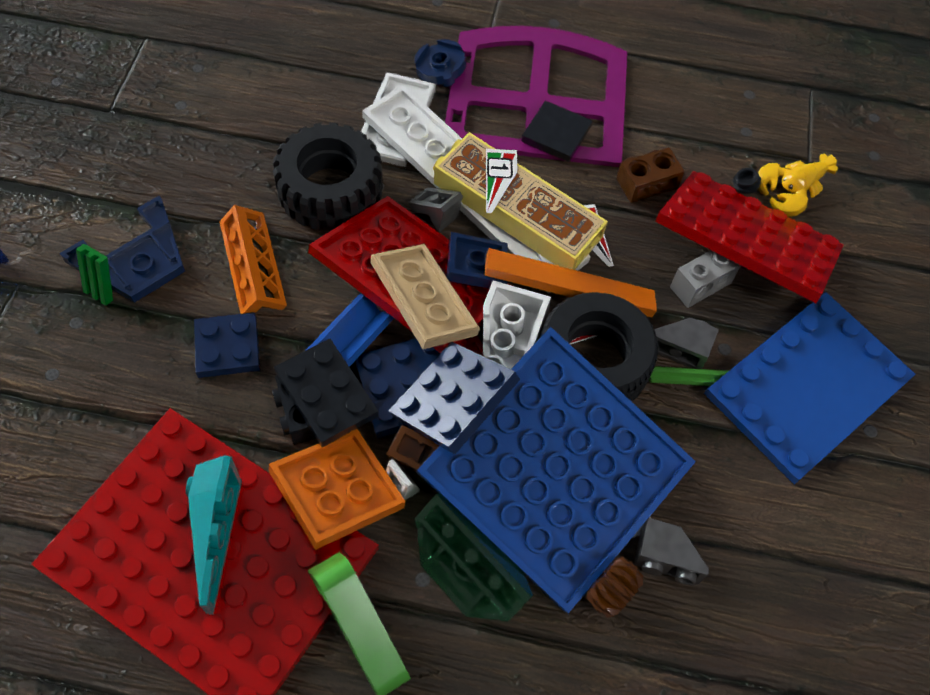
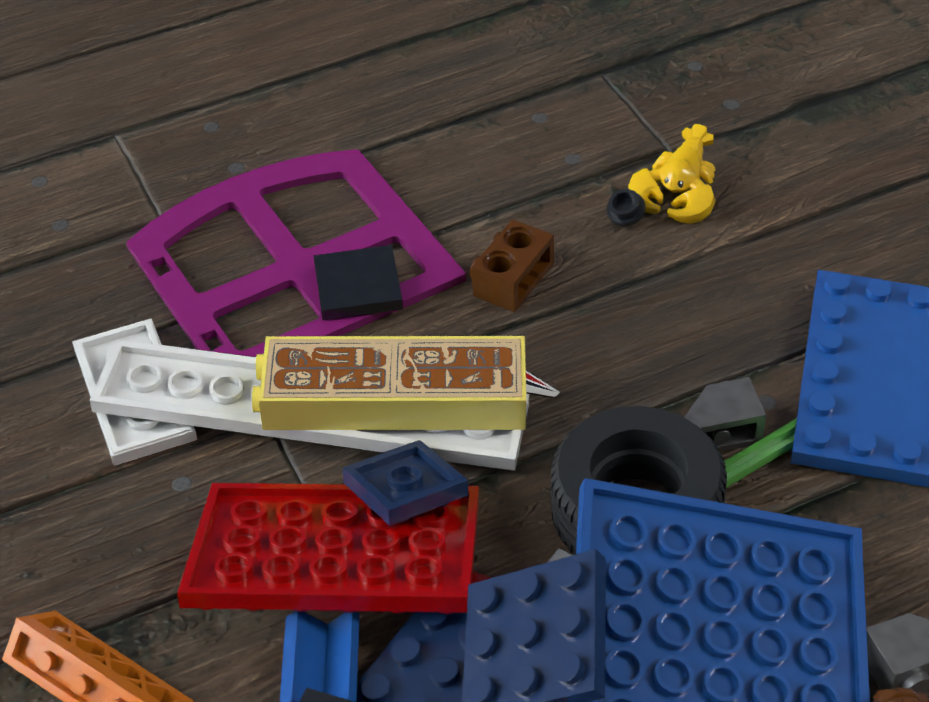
camera: 30 degrees left, 15 degrees down
black tyre [273,122,383,231] -> none
tan tile [370,244,480,349] -> none
dark grey slope [408,187,463,232] -> none
dark blue plate [415,39,466,87] -> none
white wedge [483,280,551,369] -> none
orange tile [484,248,657,318] -> none
sticker [486,149,517,213] -> none
red plate [655,171,844,303] -> none
light grey brick [670,250,741,308] -> none

